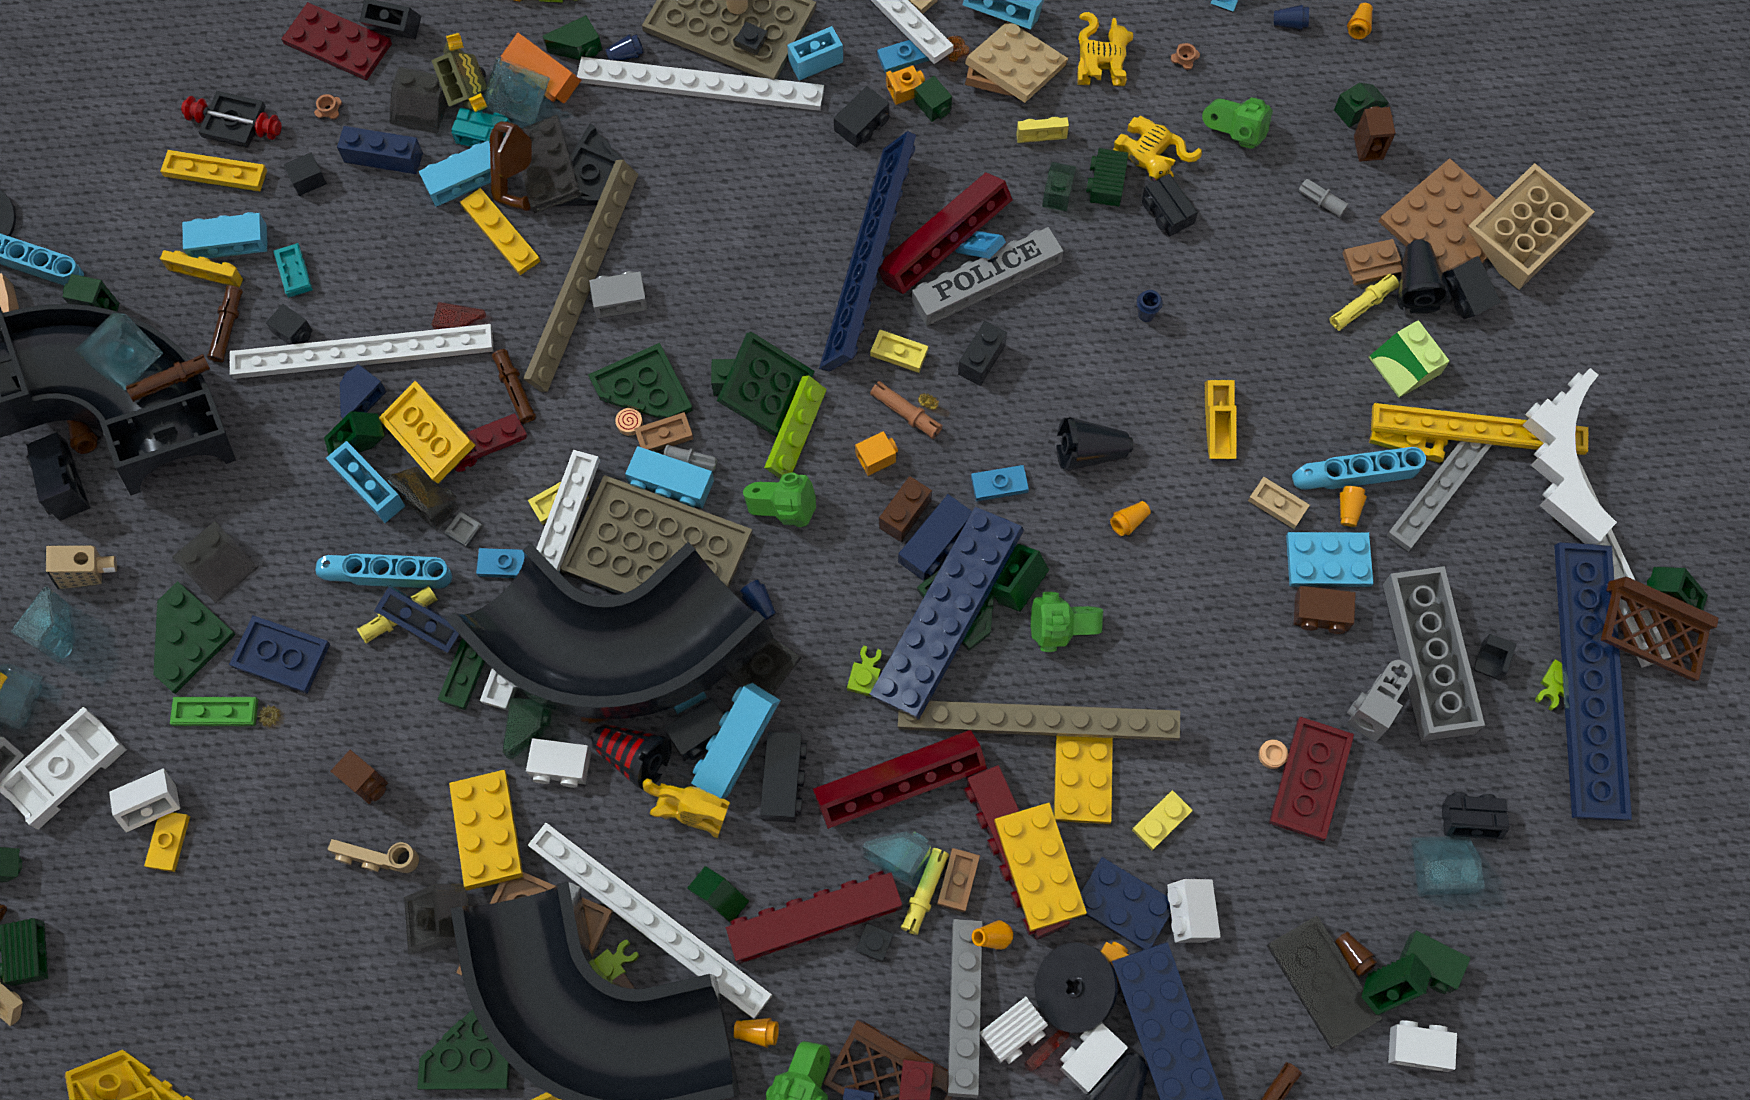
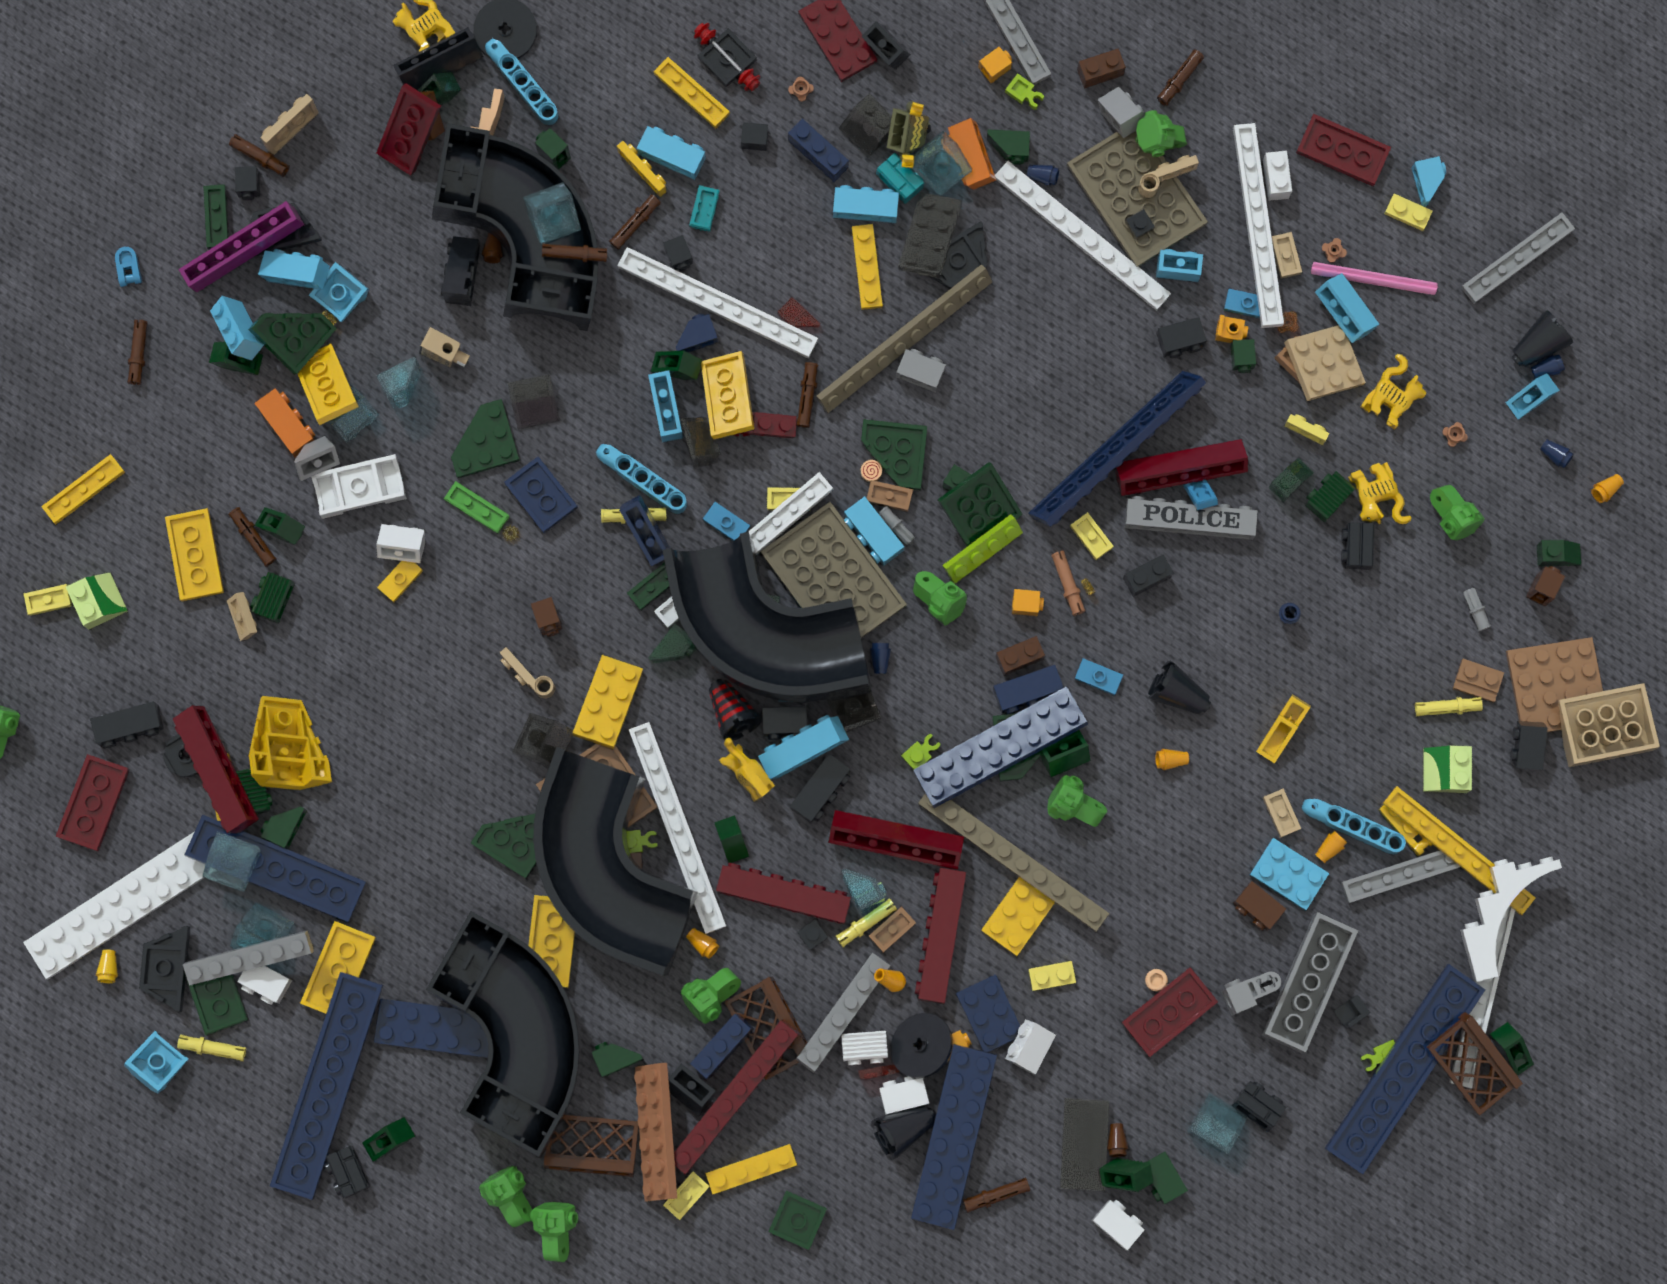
camera: 30 degrees right, 10 degrees up
flat silver tile [444,511,483,548] -> none
reddish brown piece [490,121,532,211] -> none
white brick [526,738,591,788] -> none
yellow plate [994,803,1087,932] -> none
black cone [1397,239,1451,314] -> none

